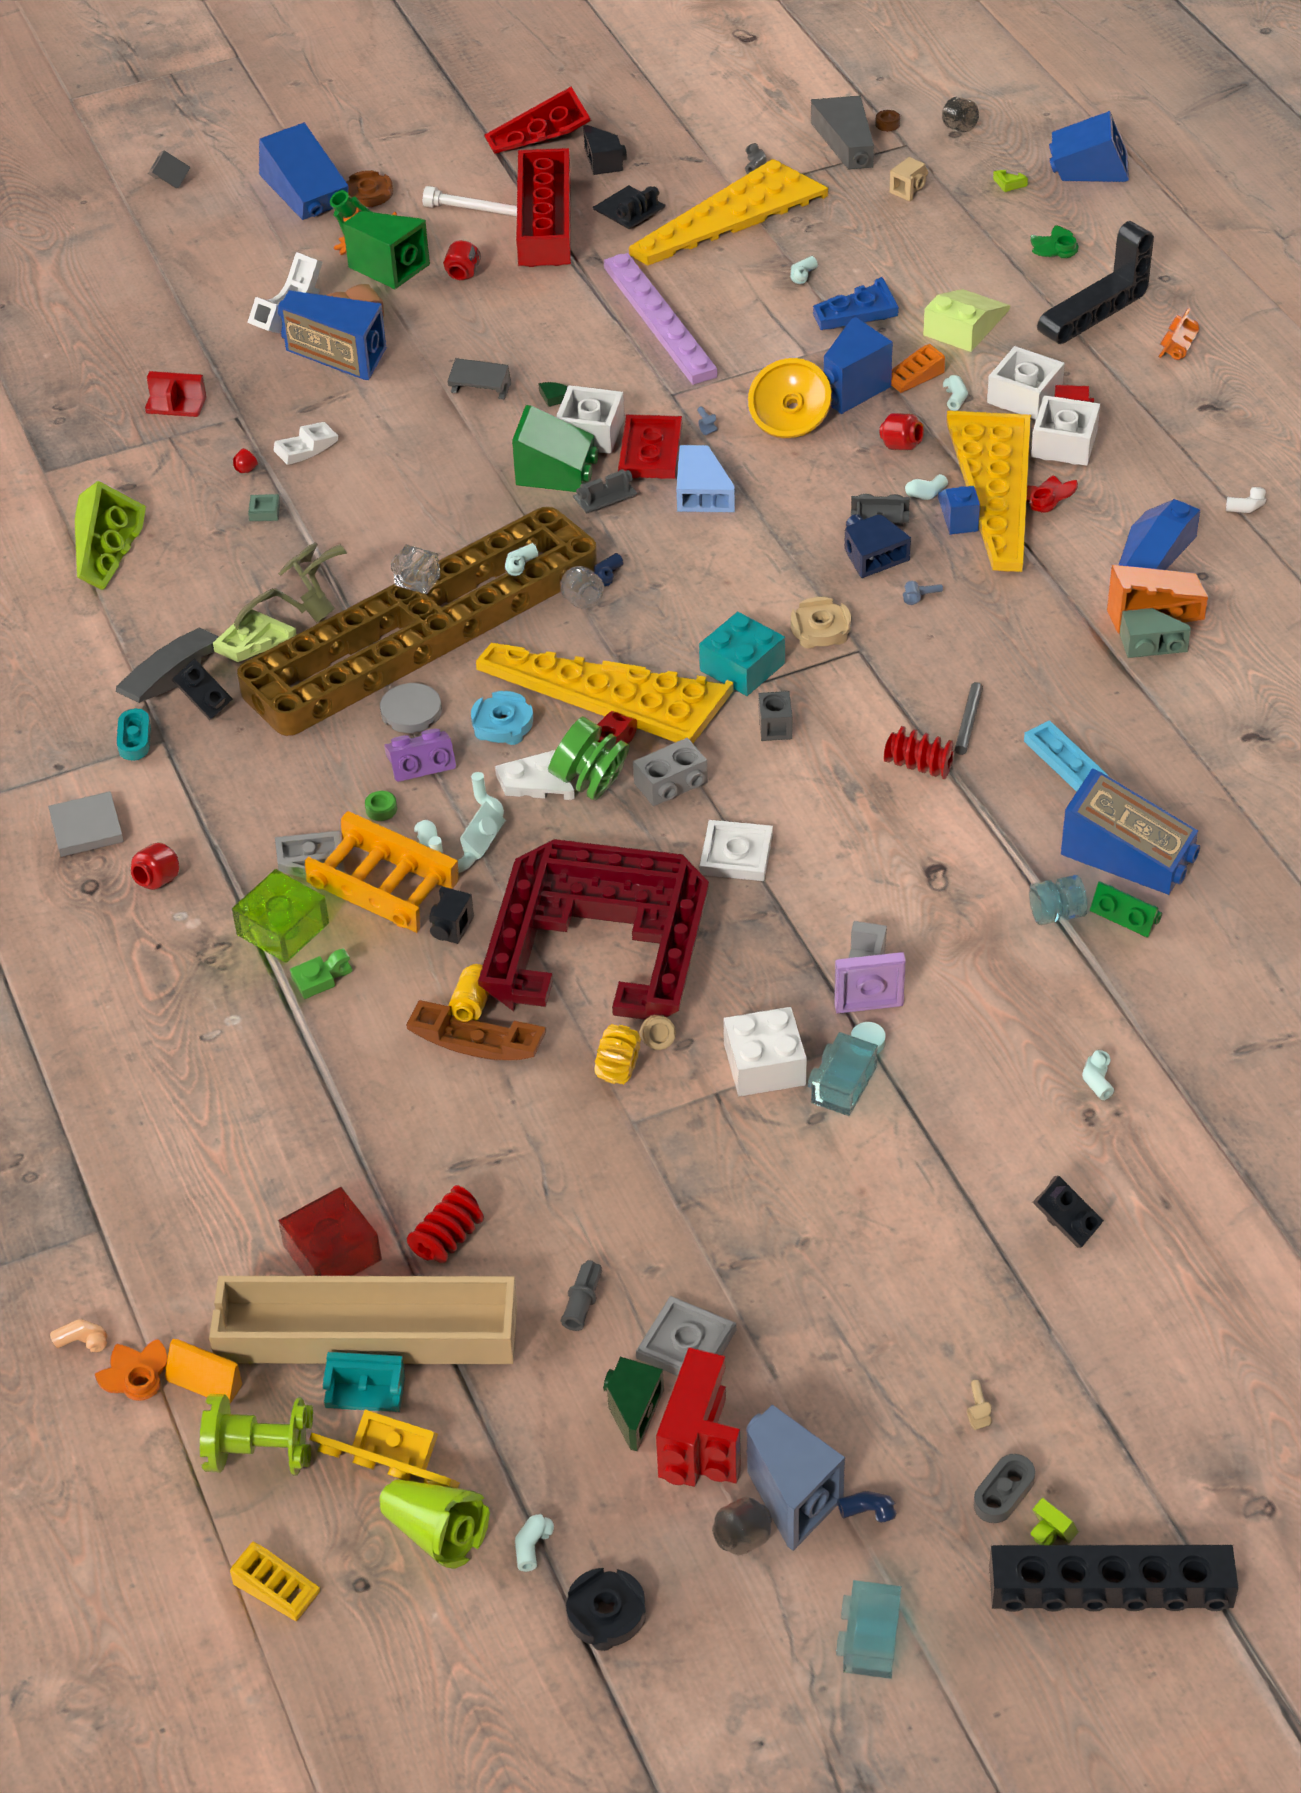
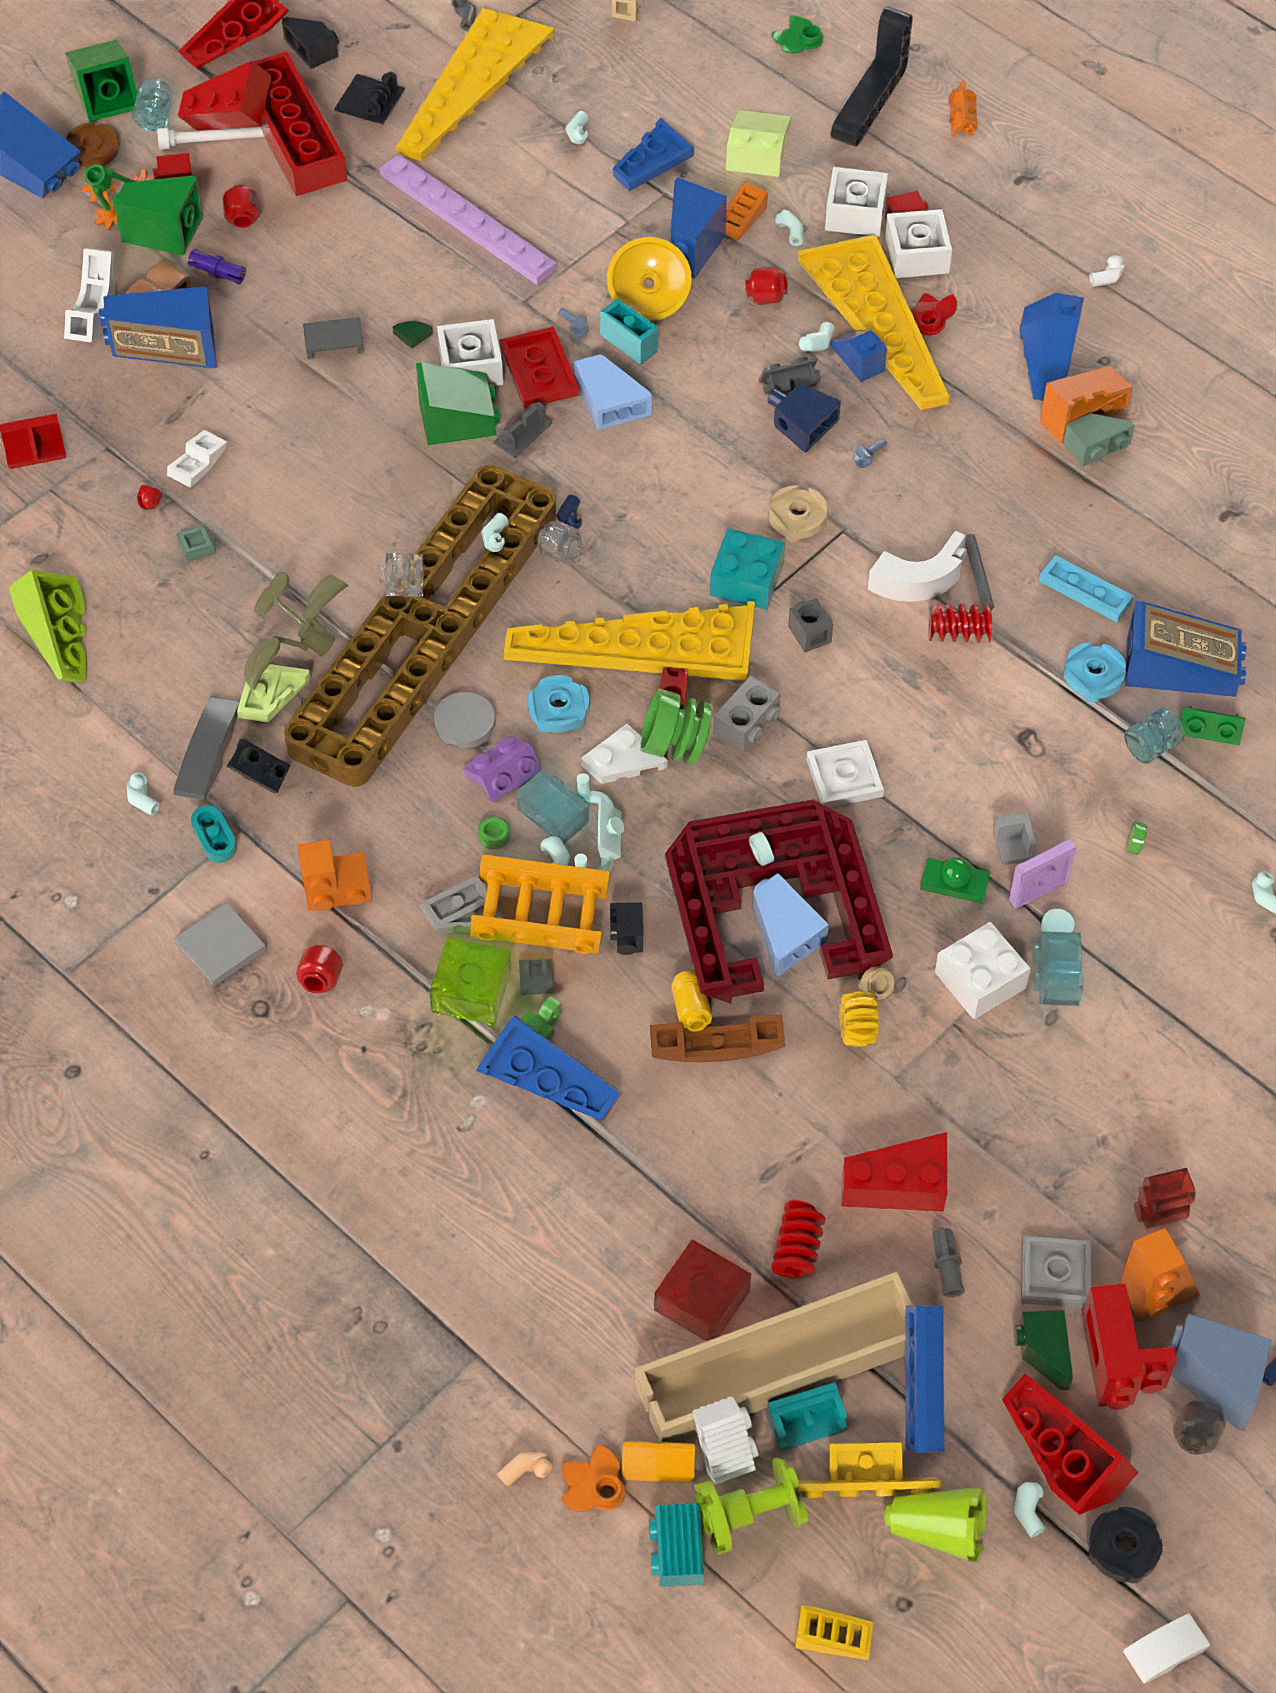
camera: 25 degrees left, 10 degrees up
none -> green slope [65,39,141,122]
none -> light aqua arm [127,772,160,816]
none -> clear light blue wheel [133,79,173,131]
none -> red brick [152,152,193,180]
none -> red wedge [177,61,272,131]
none -> dark purple pin [188,249,246,284]
none -> orange brick [297,839,372,911]
none -> blue wing [476,1016,622,1121]
none -> clear light blue brick [516,769,589,844]
none -> dark grey tile [519,959,553,995]
none -> teal brick [599,299,658,364]
none -> teal brick [649,1503,704,1587]
none -> white brick [692,1397,758,1485]
none -> light aqua tile [749,832,774,866]
none -> light blue slope [752,874,829,976]
none -> red wedge [841,1132,947,1212]
none -> white arch [868,531,967,602]
none -> blue fence [905,1305,944,1453]
none -> green tile [920,857,990,904]
none -> red wedge [1002,1373,1139,1515]
none -> medium azure plate [1063,642,1126,702]
none -> orange wedge [1120,1228,1200,1321]
none -> white slope [1123,1613,1210,1684]
none -> bright green tile [1126,821,1147,855]
none -> clear red brick [1134,1167,1196,1229]

